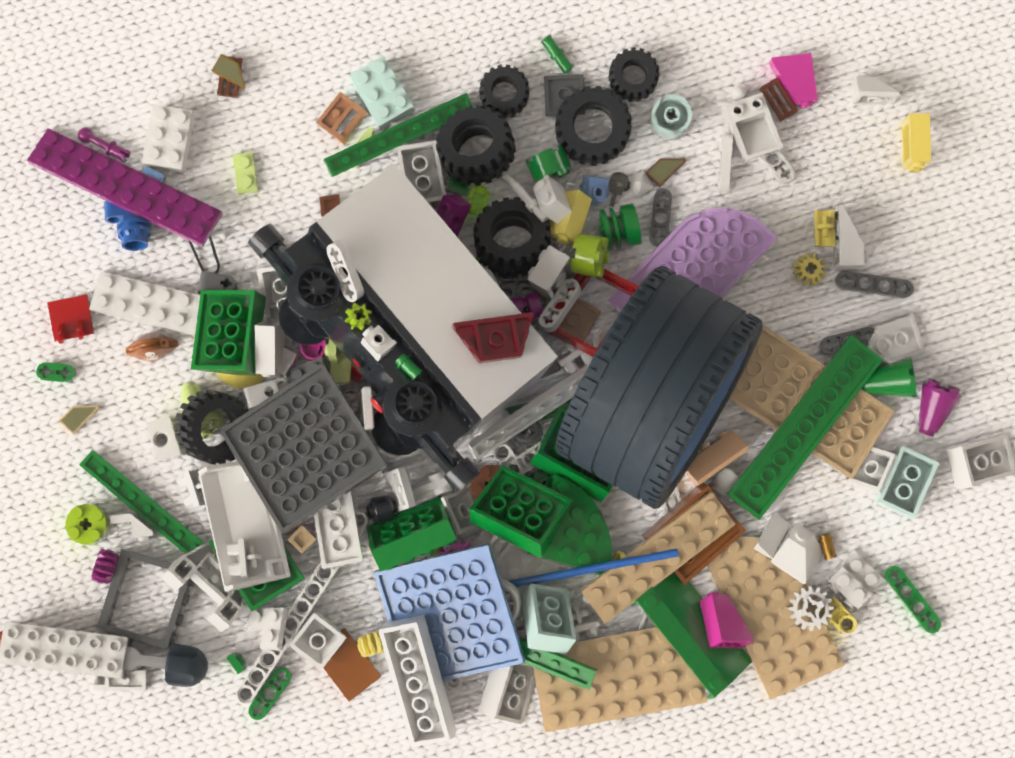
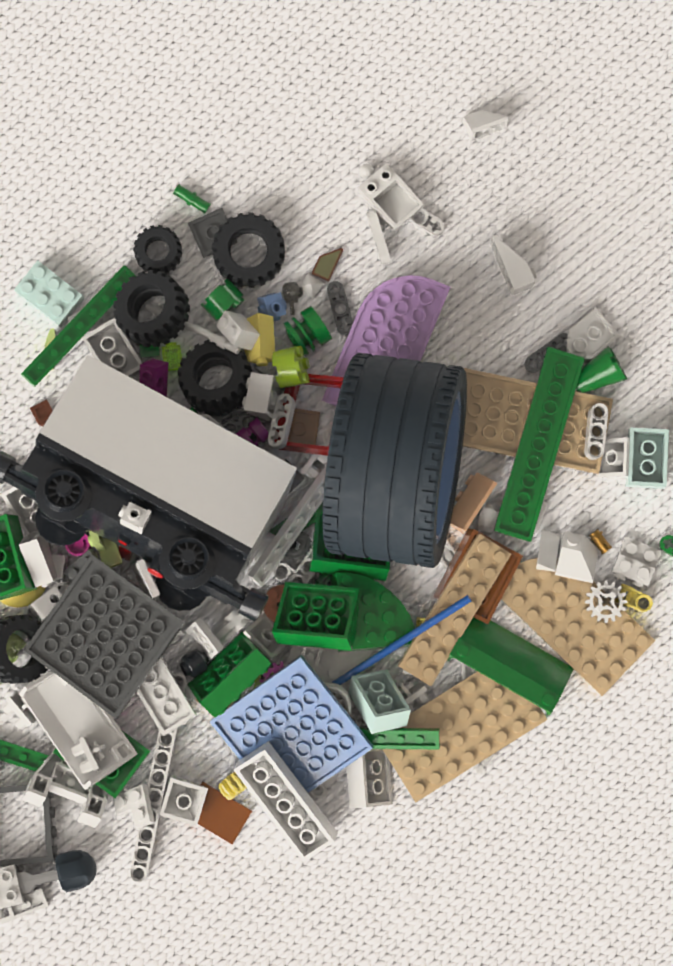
camera: 20 degrees left, 0 degrees up
green plate [226,652,247,674] -> none
green beam [248,667,292,720] -> none
tan brick [287,525,317,554] -> none
nougat plate [316,91,369,145] -> none
white beam [327,240,364,302] -> none
lime gear [345,303,372,330] -> none
green pin [395,353,423,381] -> none
dark red wing [452,312,534,364] -> none
black tyre [608,47,660,102] -> none
light aqua brick [650,94,692,139] -> none
dark pink slope [700,592,754,648] -> none
copper tile [759,77,798,122] -> none
dark pink slope [769,53,818,109] -> none
light yellow gear [792,252,827,287] -> none
light yellow hips [814,210,835,247] -> none
dark grey beam [835,271,914,299] -> none
light yellow window [902,113,931,173] -> none
magenta cone [918,378,962,437] -> none
none -> white beam [584,403,608,460]

